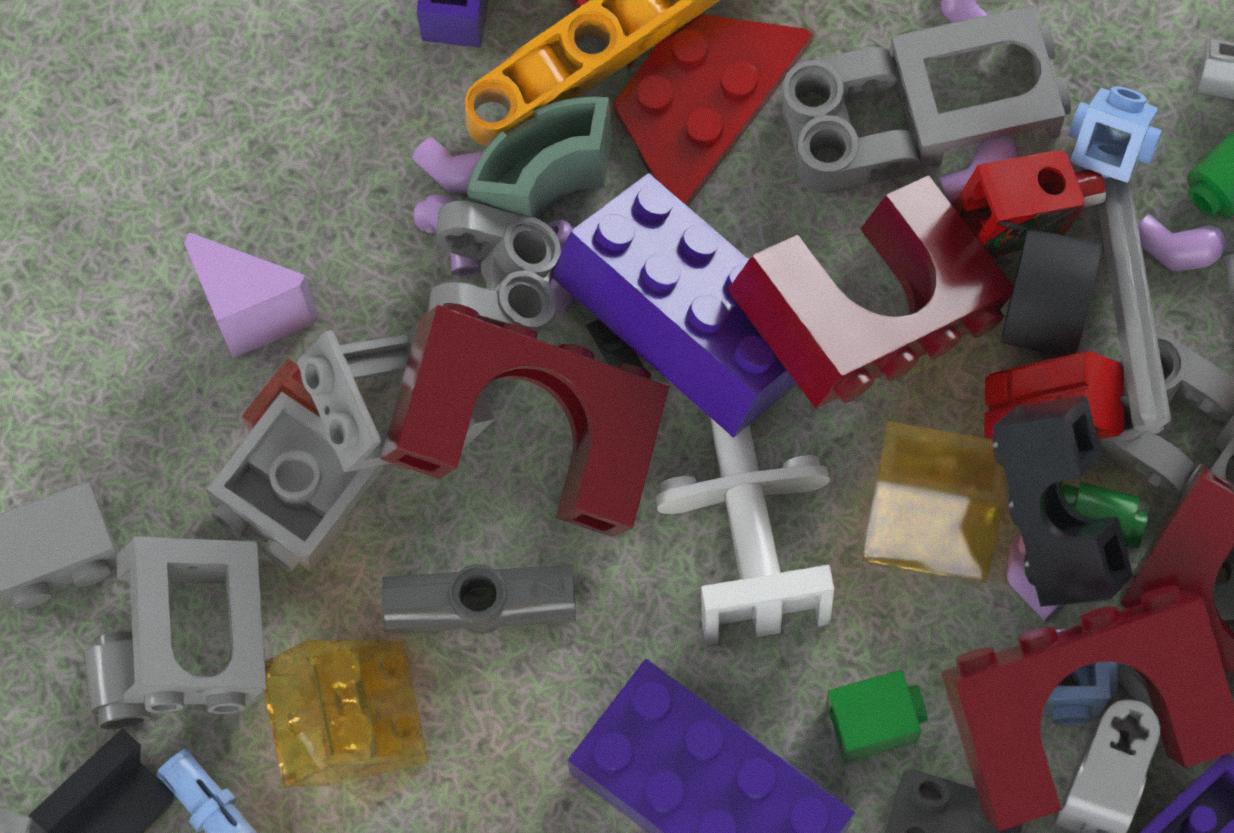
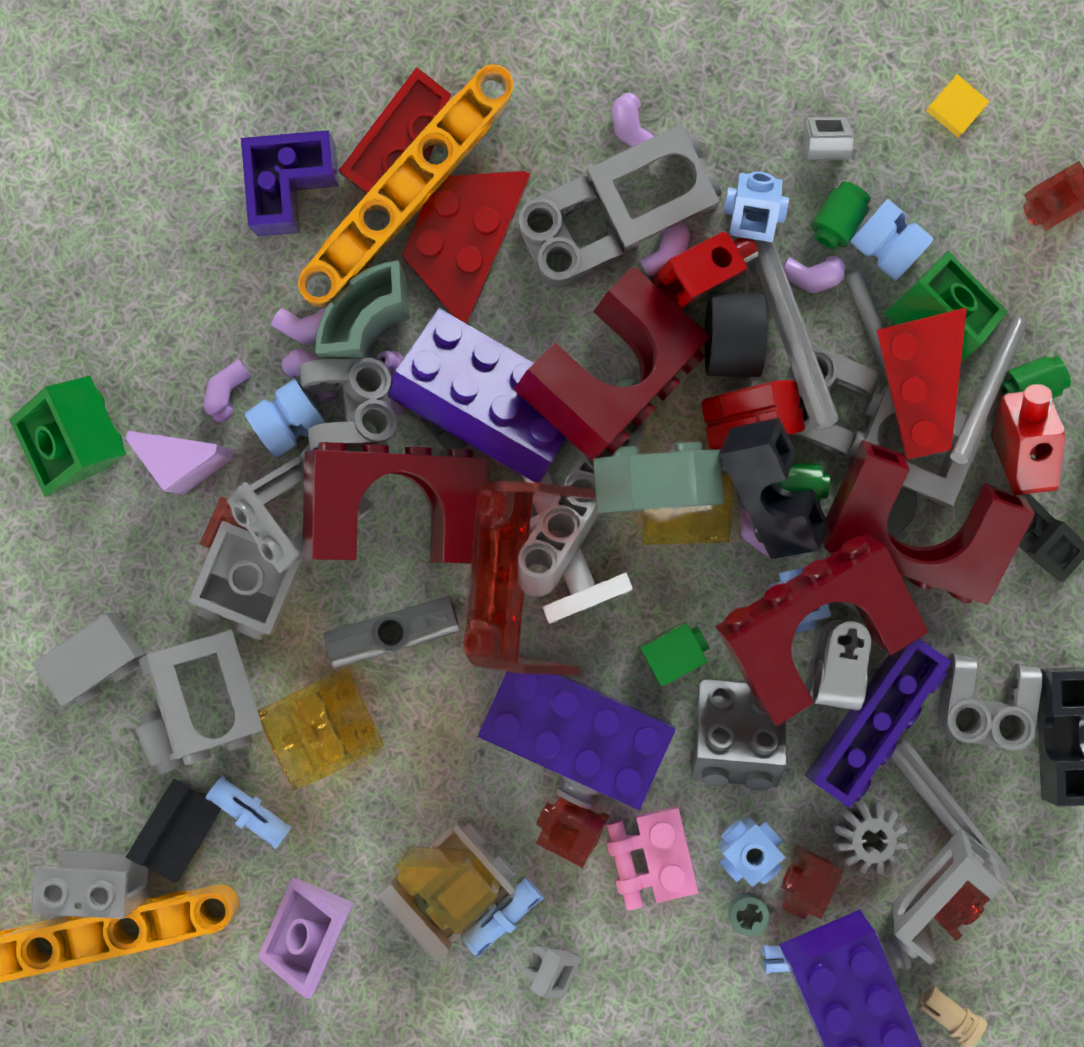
camera: 15 degrees left, 15 degrees up
none -> green slope [9,375,127,497]
none -> lavender arm [203,359,251,422]
none -> light blue wheel [244,378,327,459]
none -> clear red windscreen [463,481,595,675]
none -> light grey beam [517,421,646,597]
none -> sand green brick [593,442,724,513]

